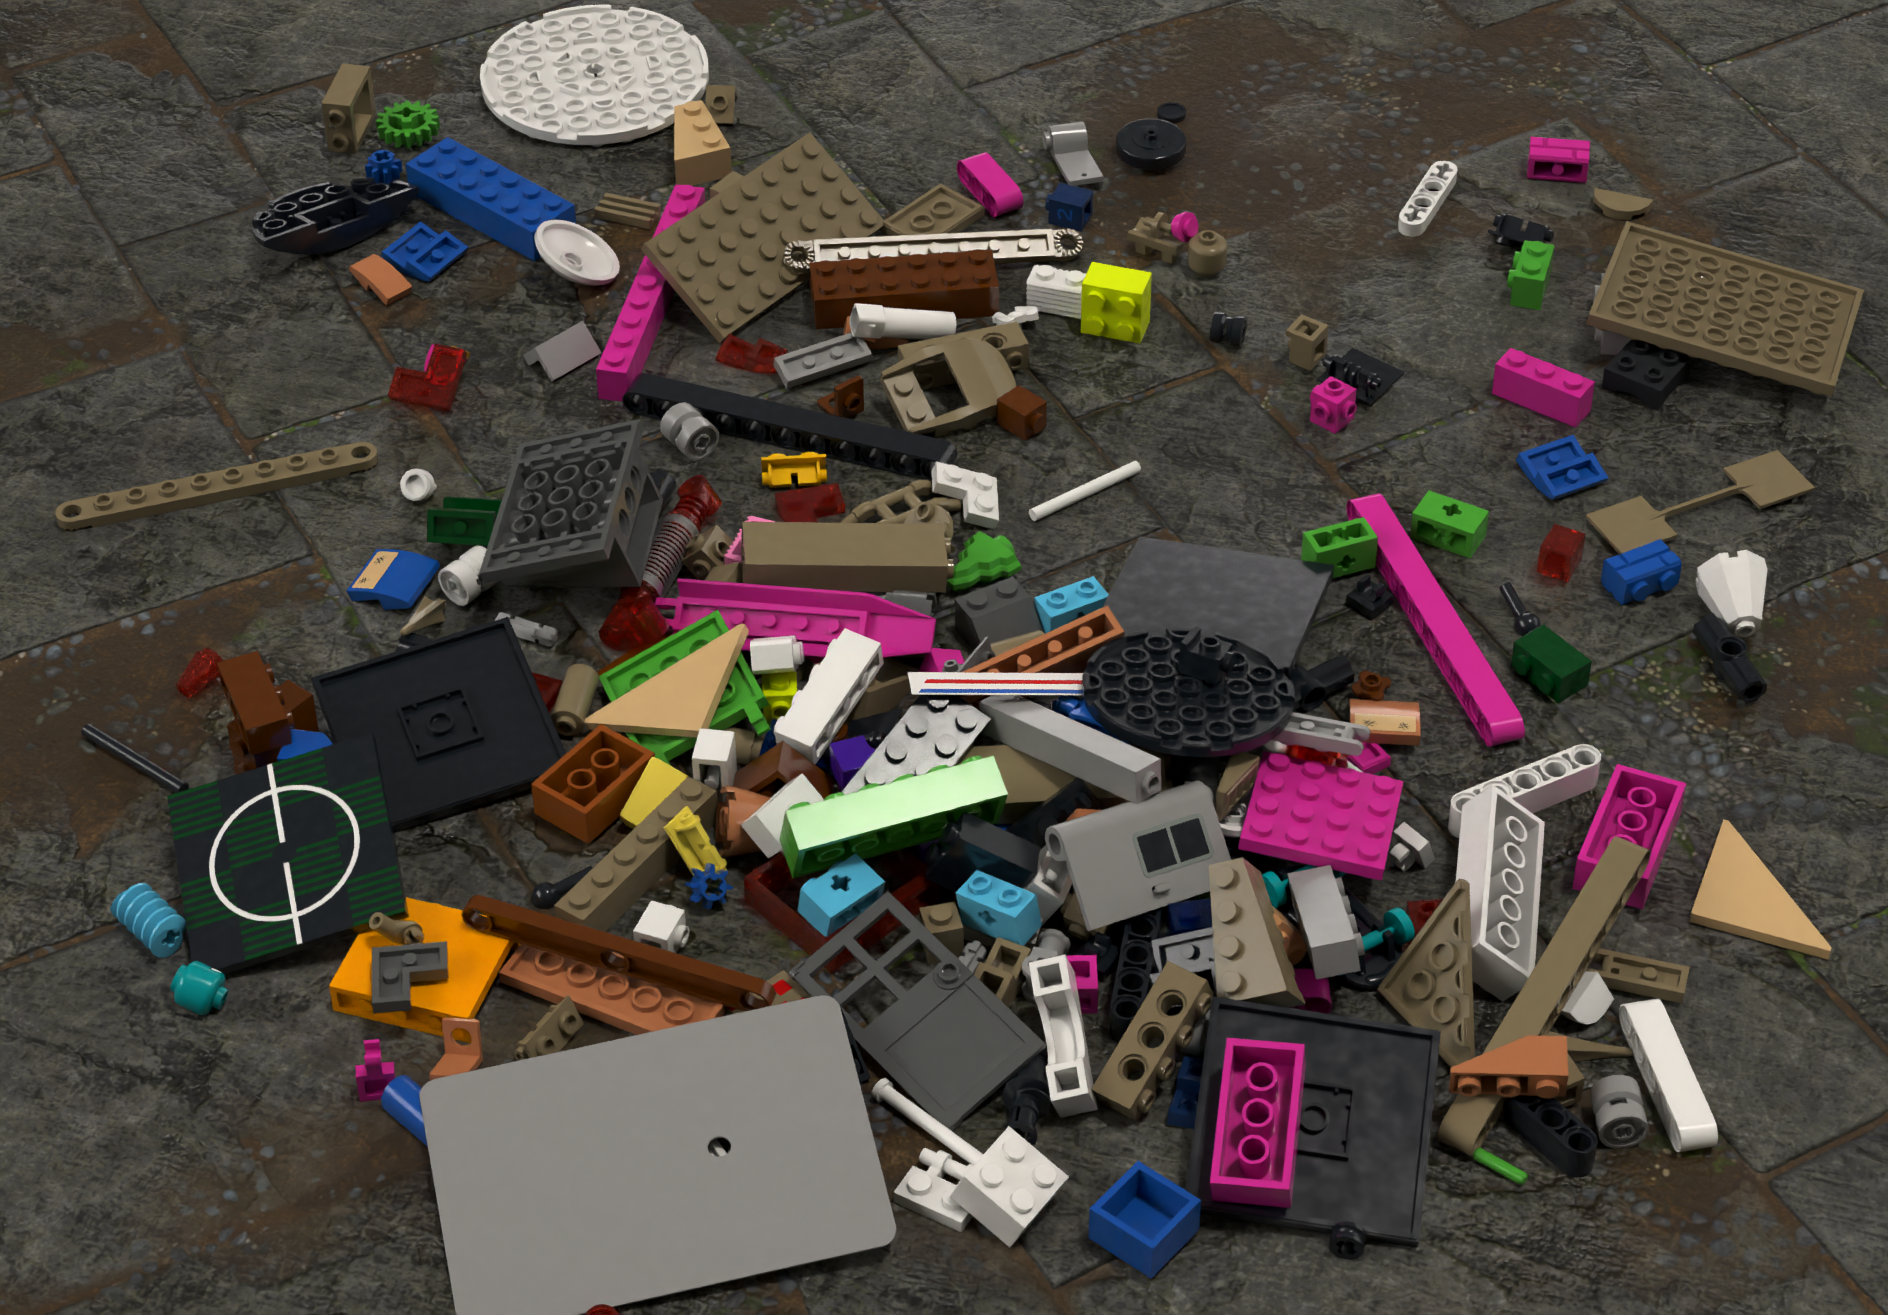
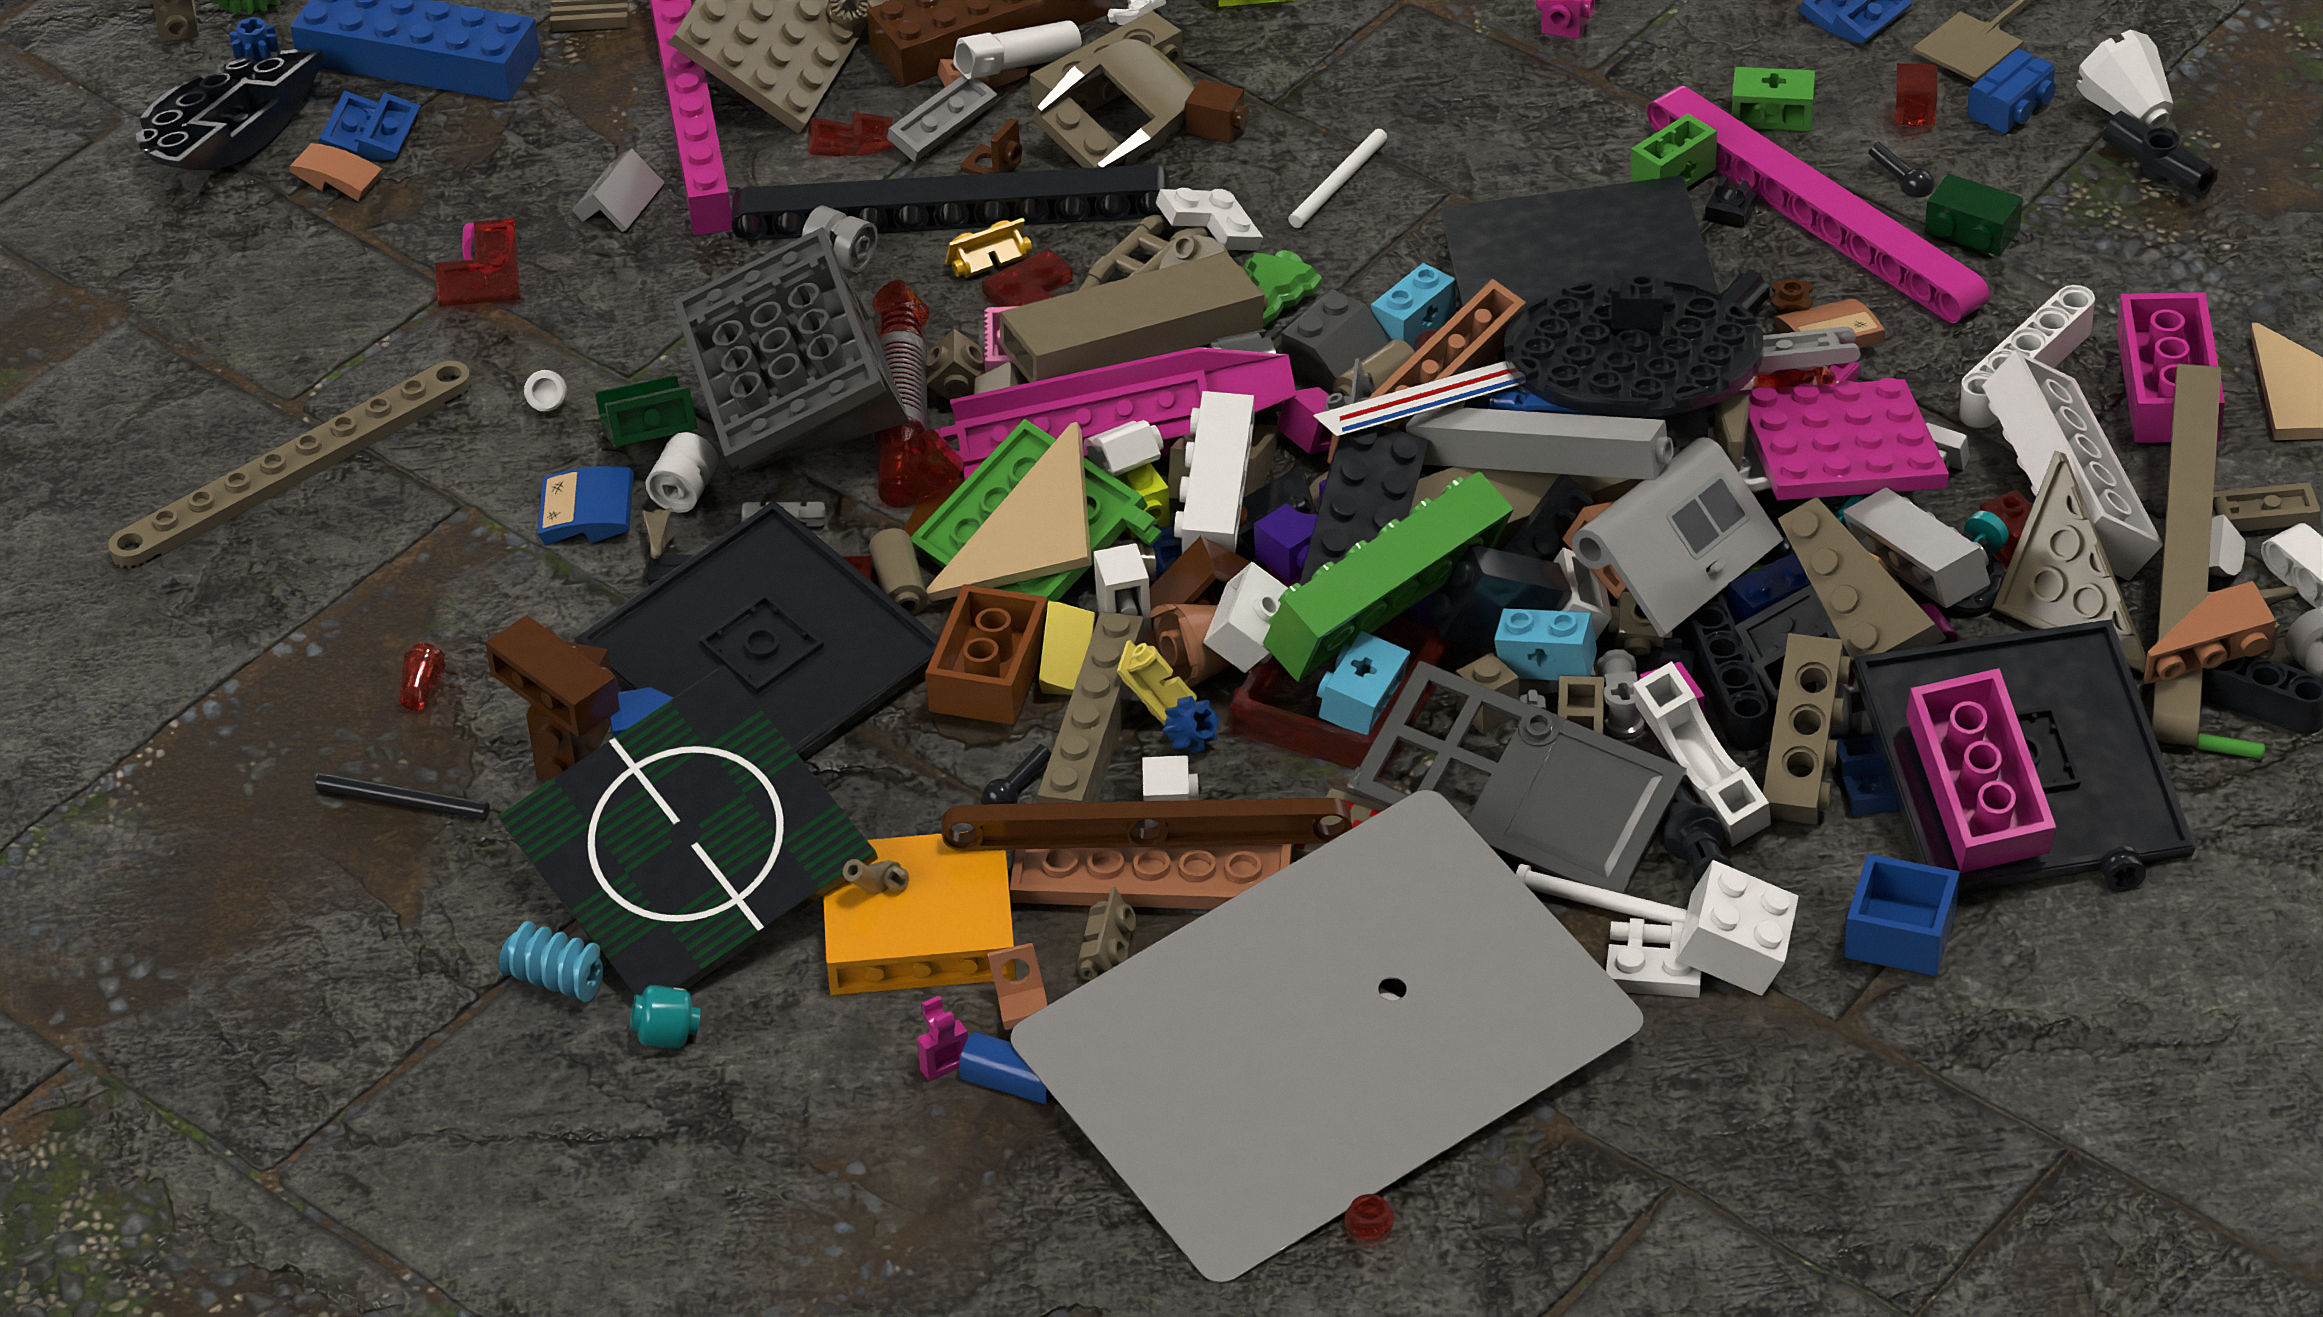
camera: 20 degrees left, 0 degrees up
dark grey plate [372,941,449,1013] -> none
white dish [534,220,620,286] -> none

